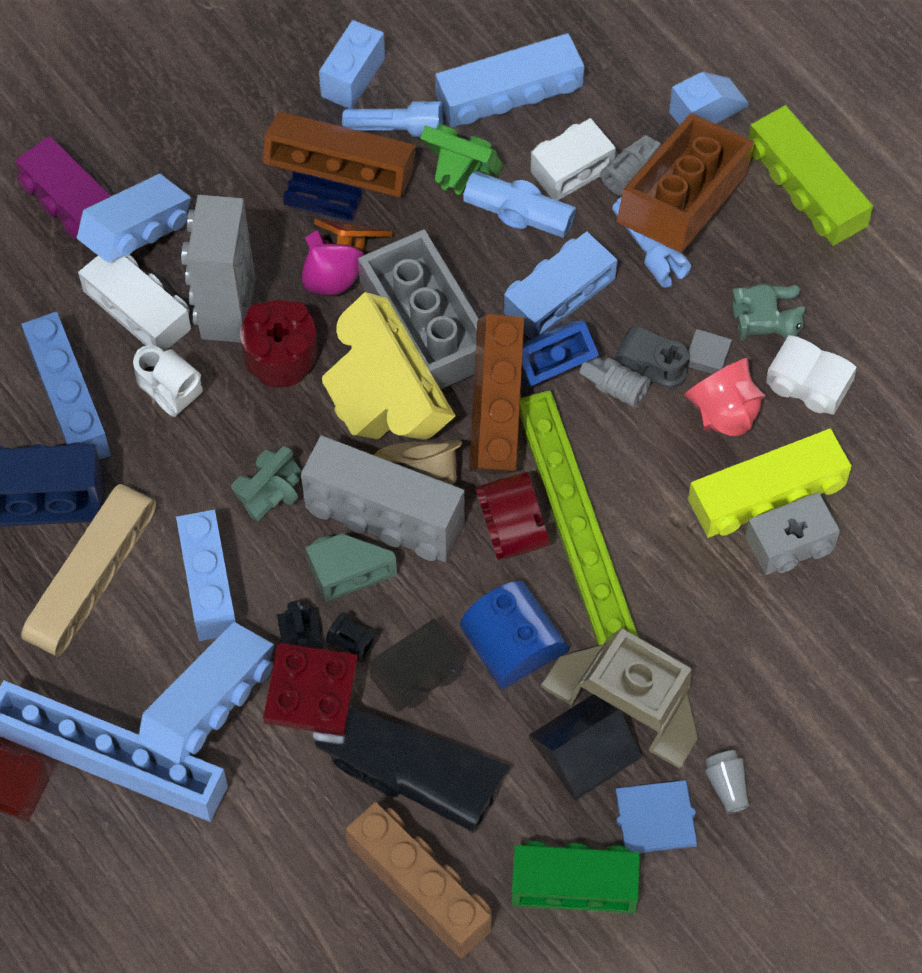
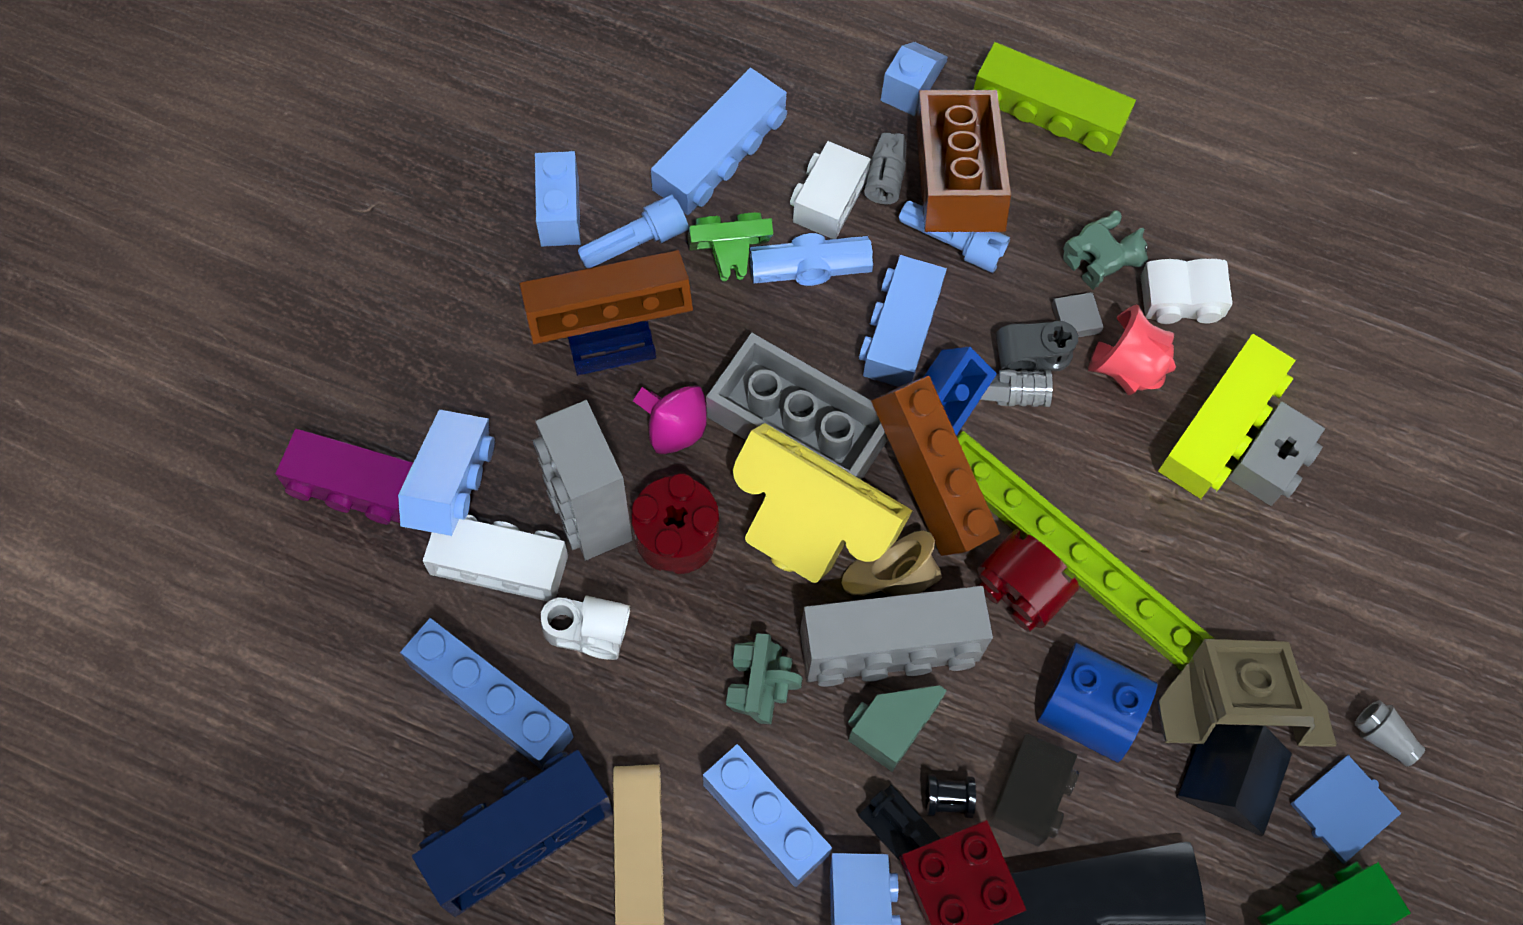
camera: 35 degrees left, 5 degrees up
orange piece [314,218,393,251] -> none

